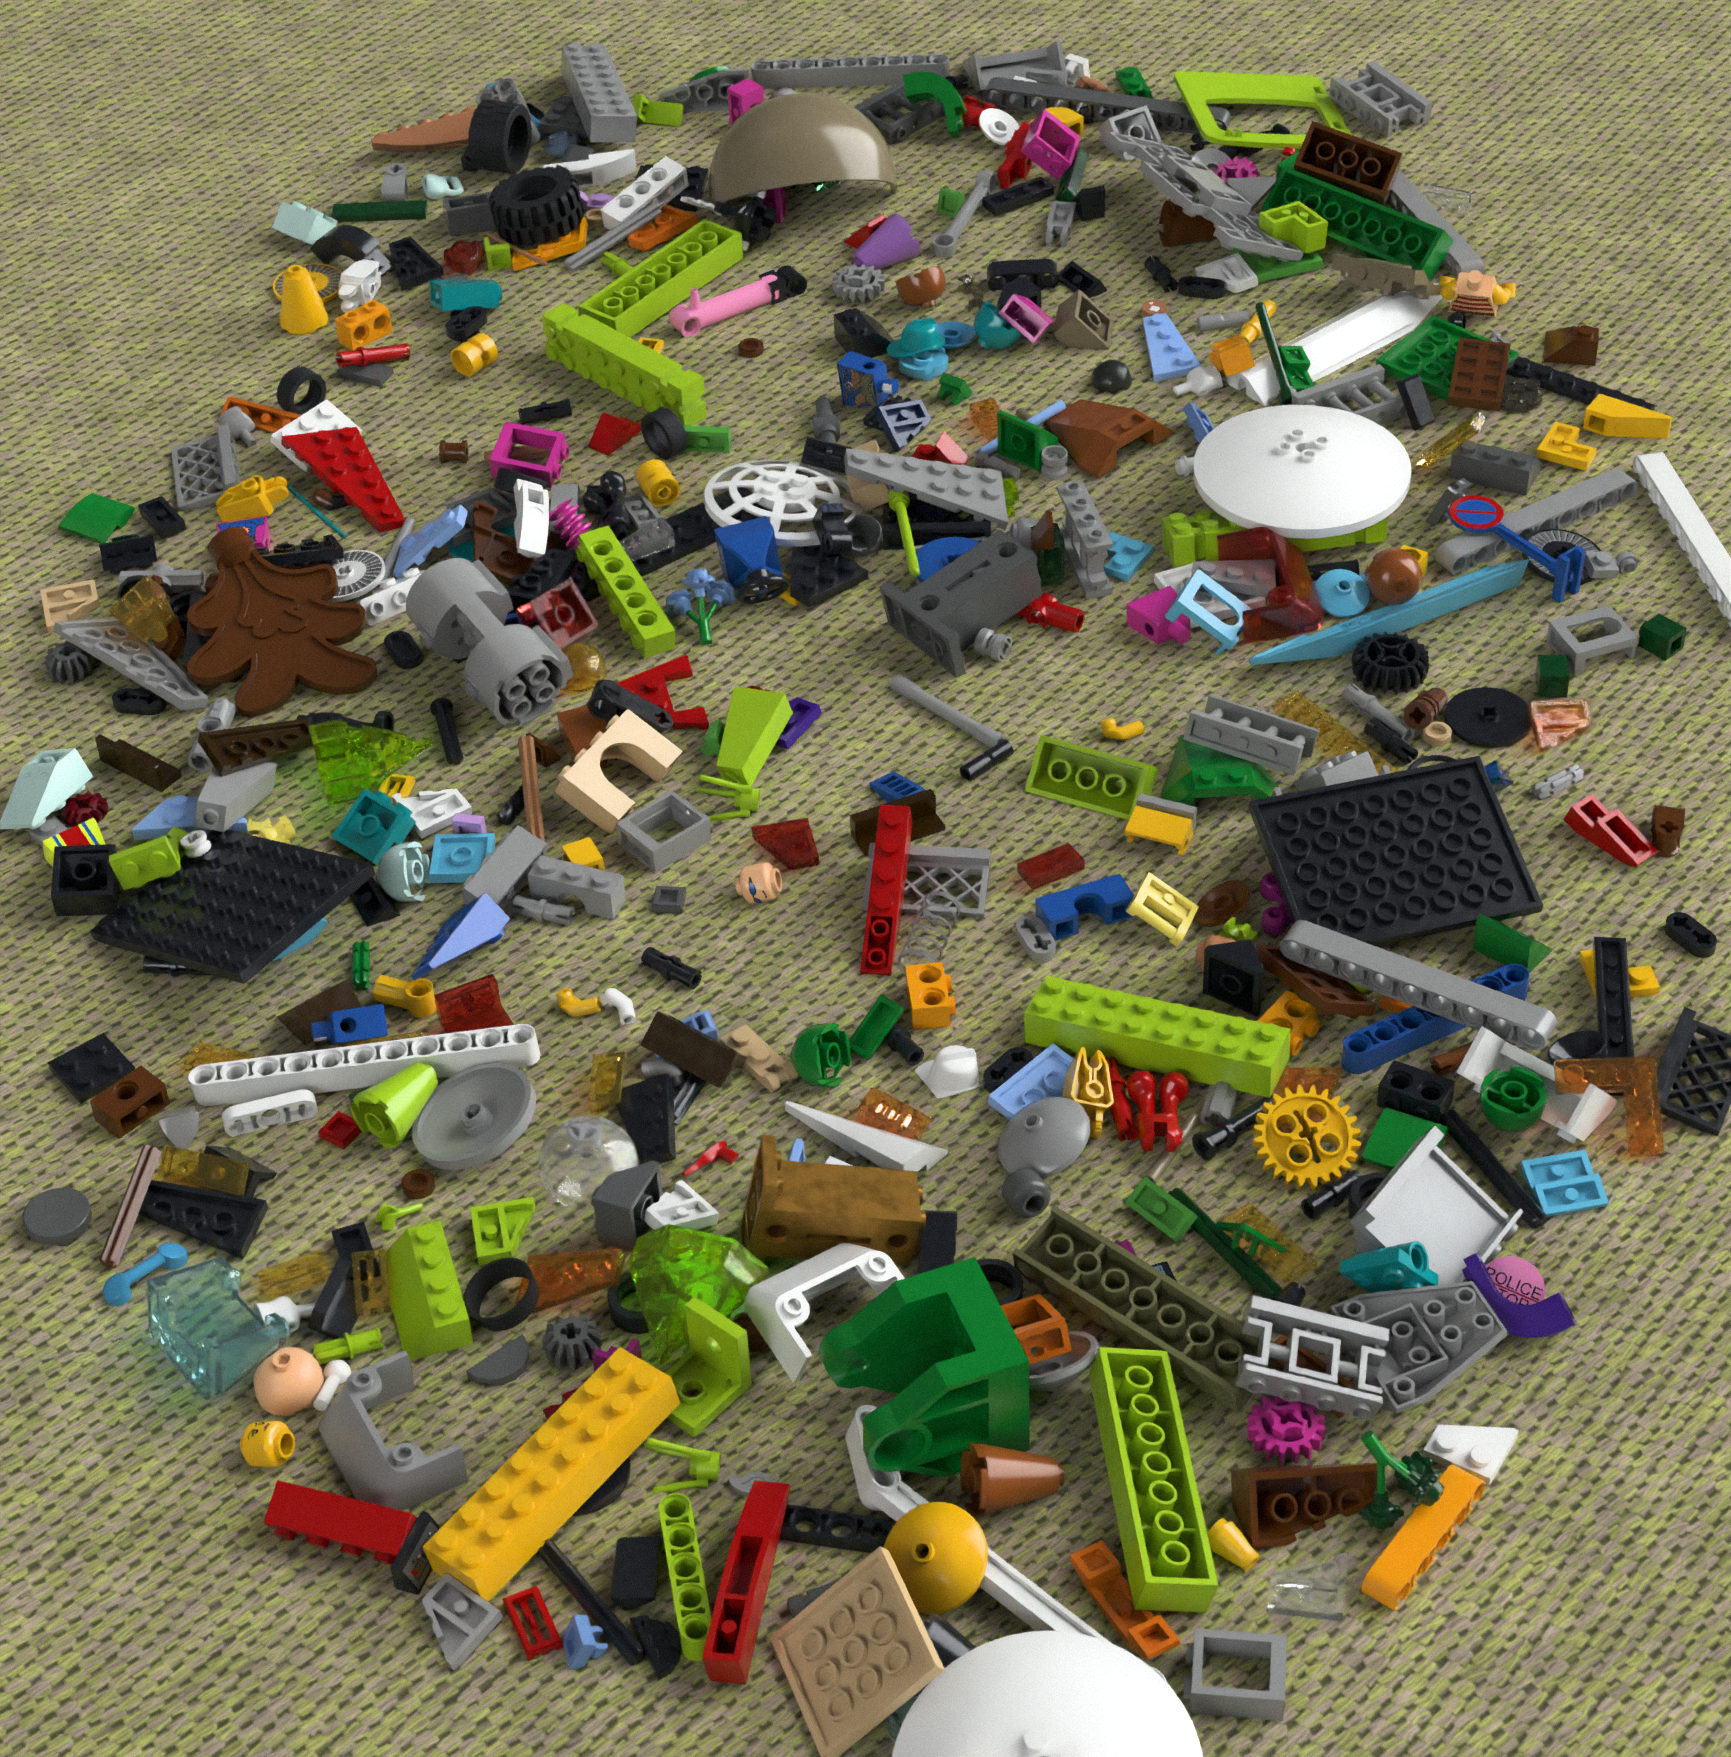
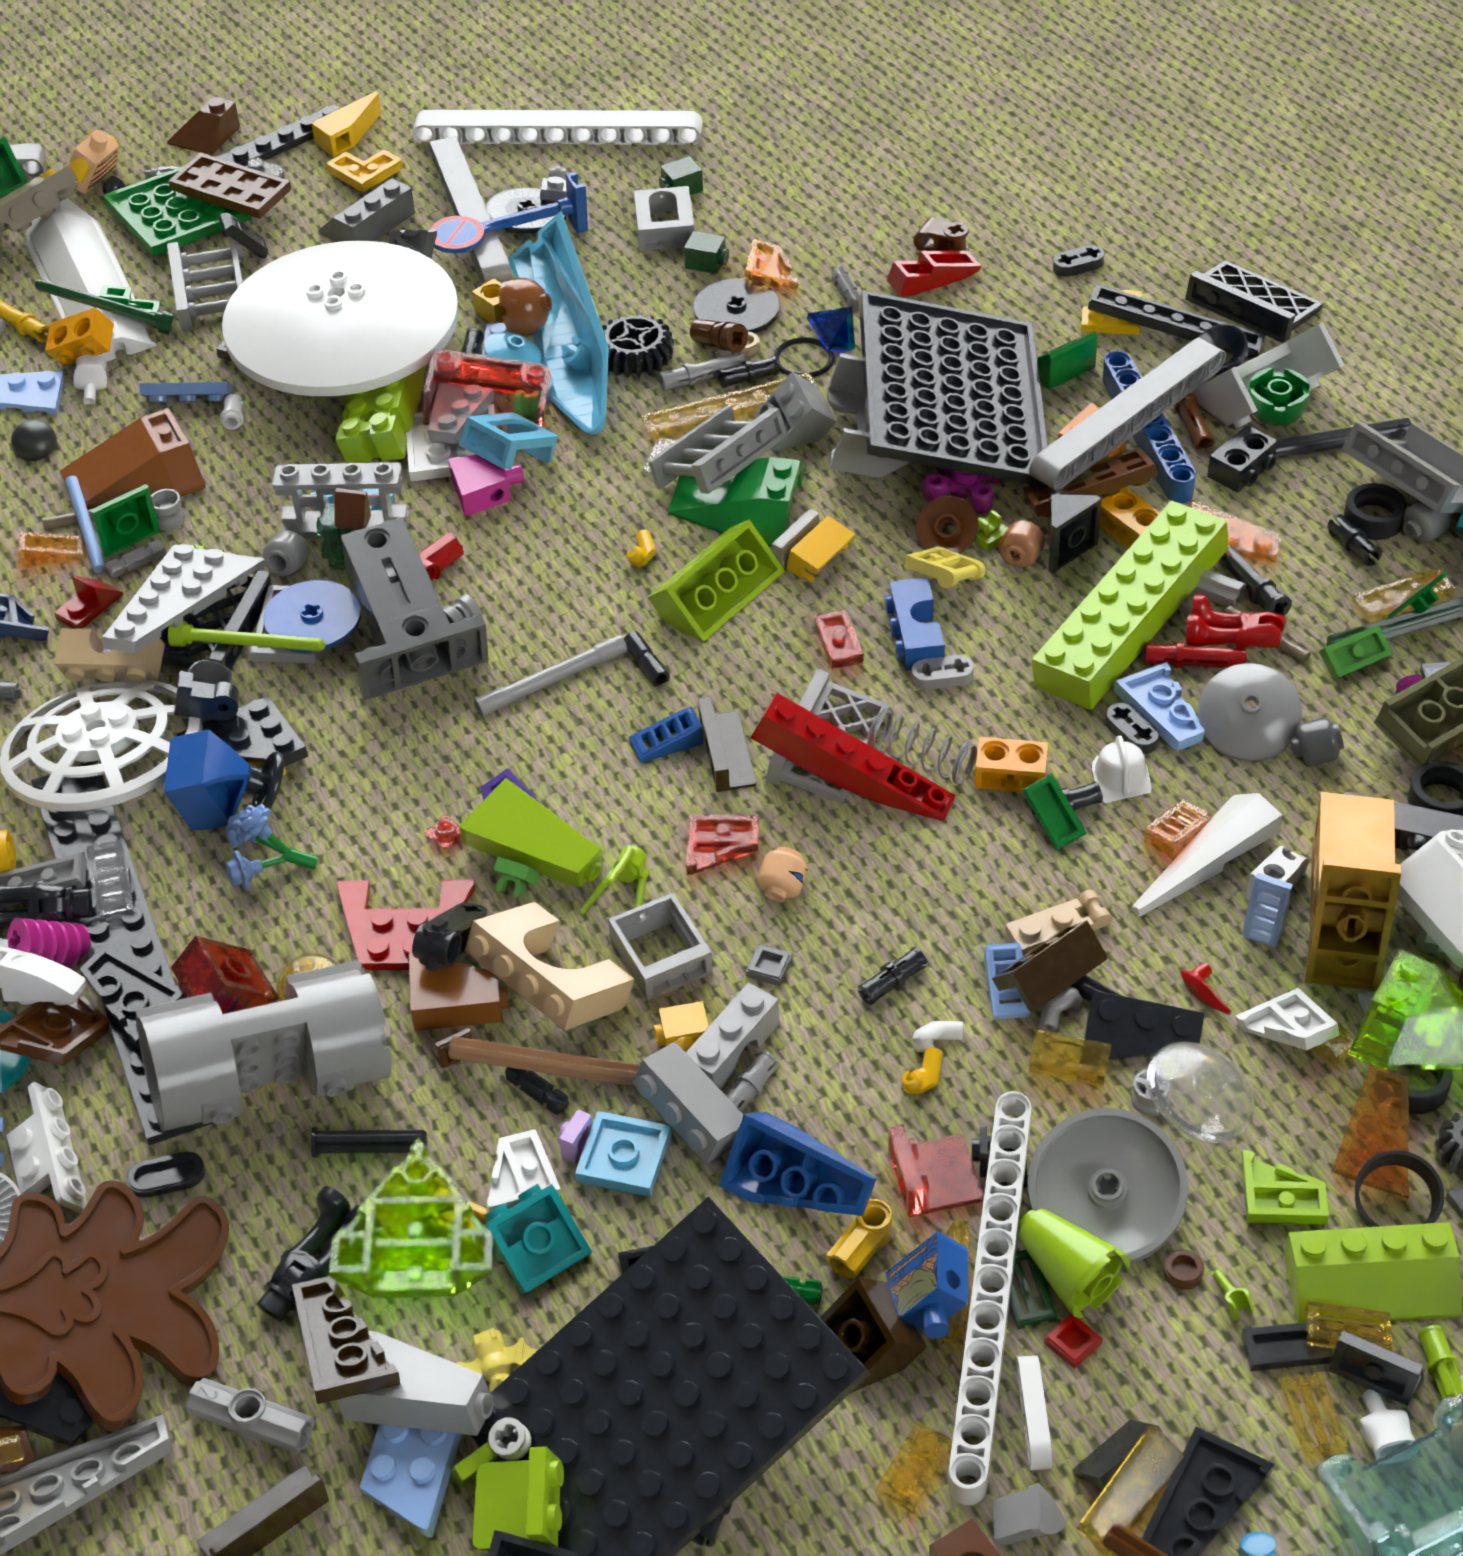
camera: 75 degrees left, 5 degrees up
black beam [112,688,166,715] -> none
light aqua cylinder [376,841,431,903] -> none
lime brick [576,525,675,658] -> none
dark grey slope [591,1161,662,1253] -> none
green cylinder [791,1023,851,1087] -> none
black hips [801,436,853,474] -> none
yellow hinge [1062,1047,1114,1138] -> none
yellow gear [1252,1085,1361,1190] -> none
green slope [1362,1107,1449,1170] -> none
clear yellow tile [1417,411,1486,469] -> none
medium azure slope [1519,1149,1609,1217] -> none
clear orange plate [1553,1056,1664,1157] -> none

